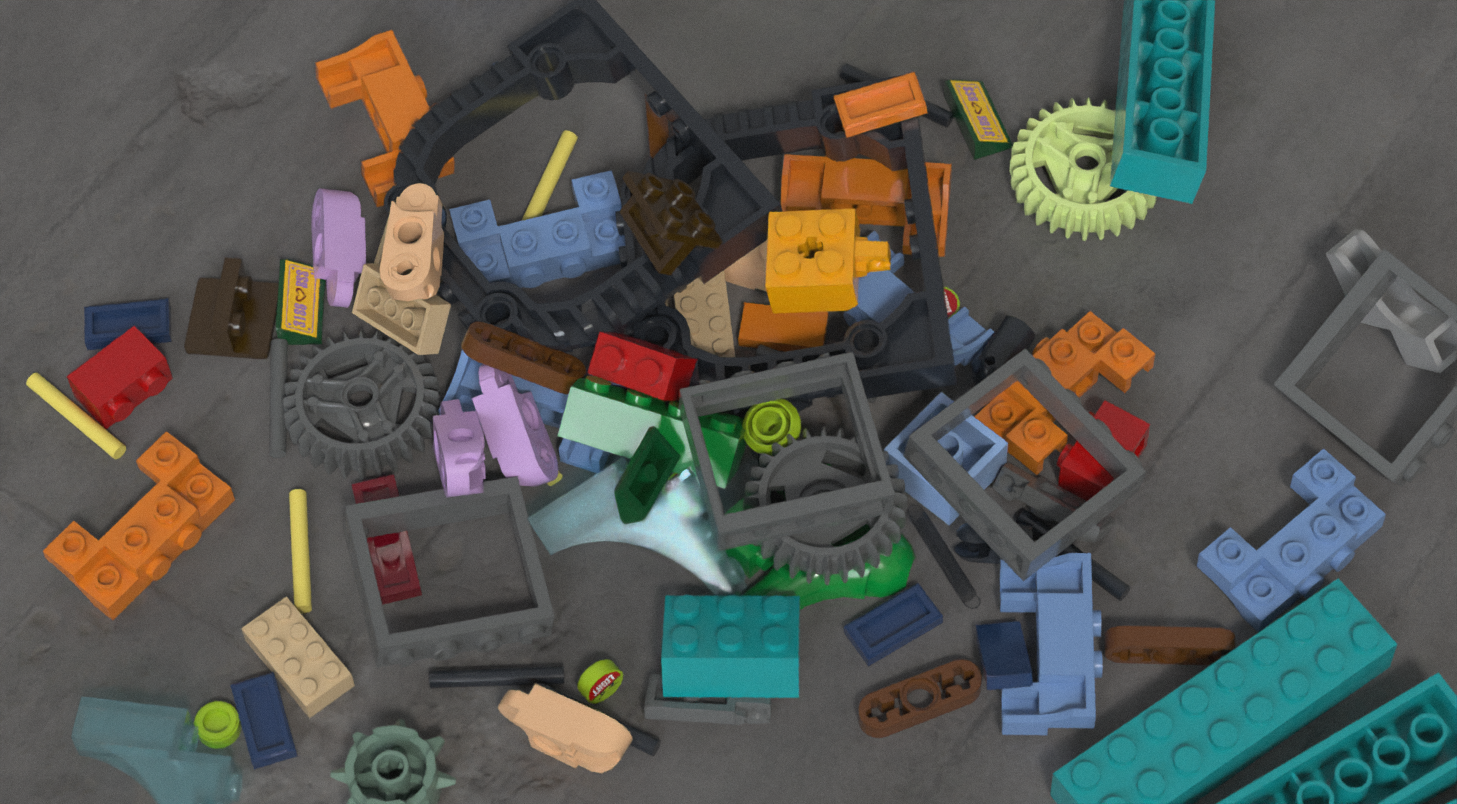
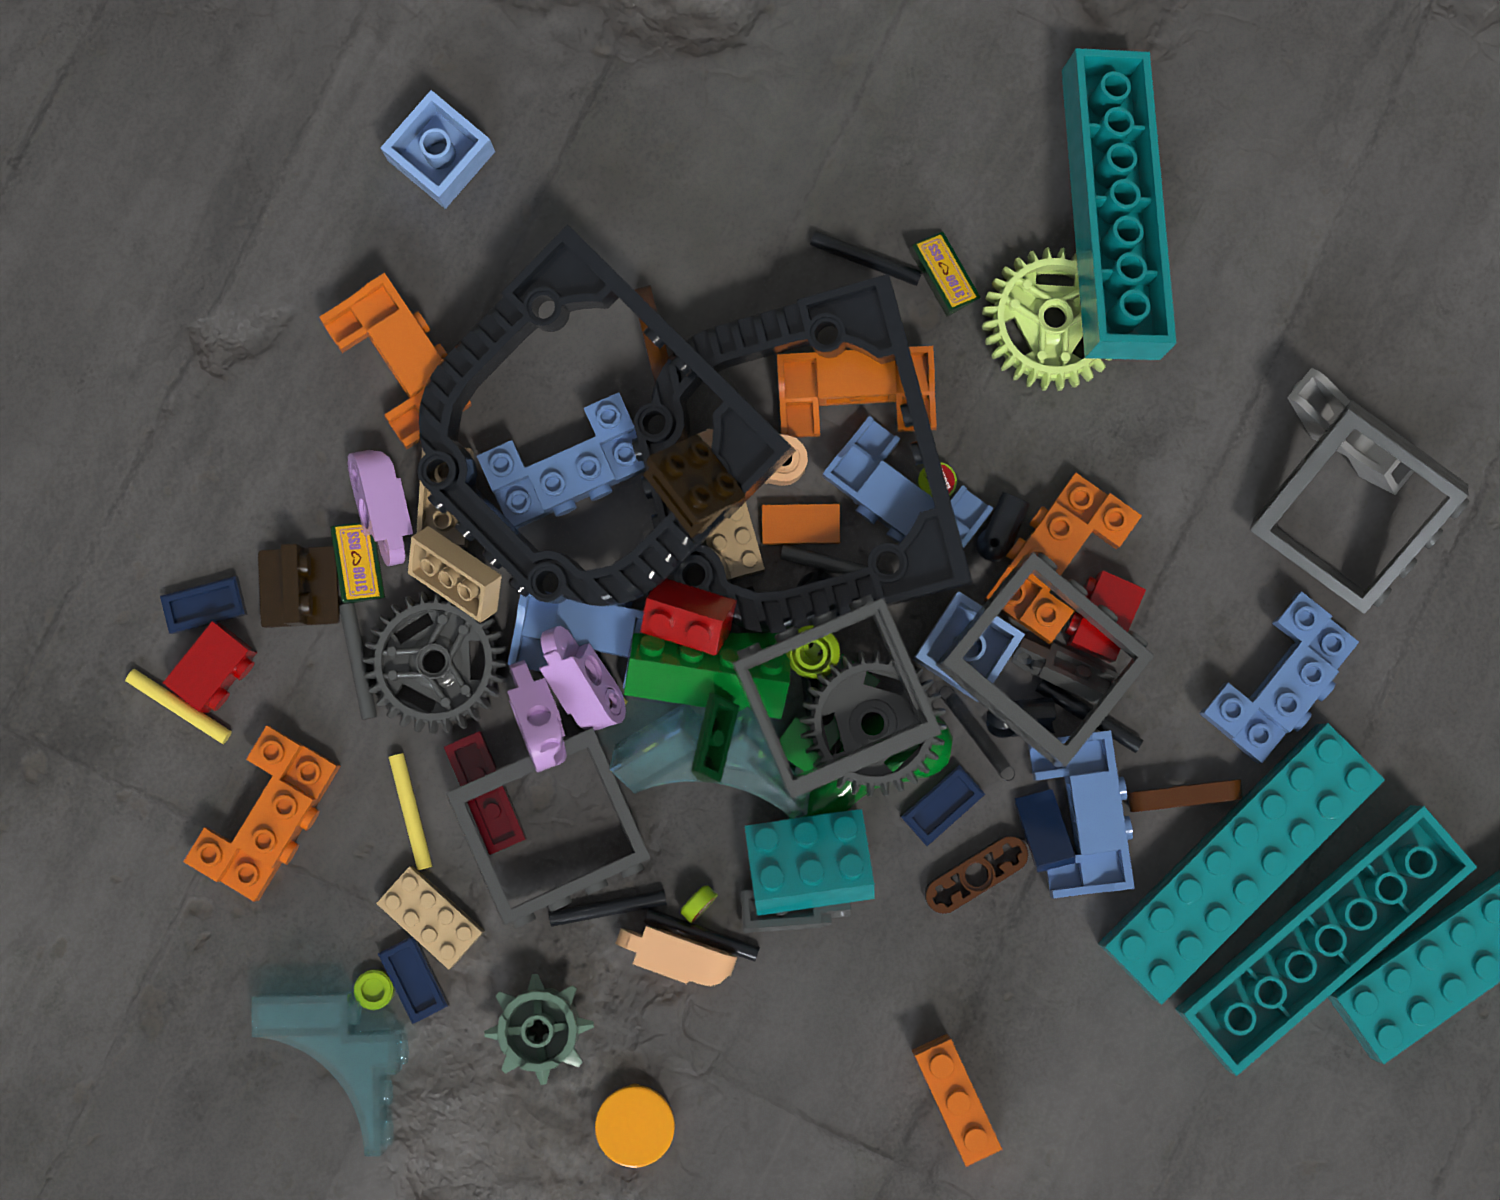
camera: 10 degrees left, 25 degrees up
light nougat piece [379,183,444,301] -> none
reddish brown beam [461,322,586,394] -> none
light yellow bar [521,130,578,221] -> none
light orange hinge [765,208,891,314] -> none
orange tile [834,72,928,138] -> none

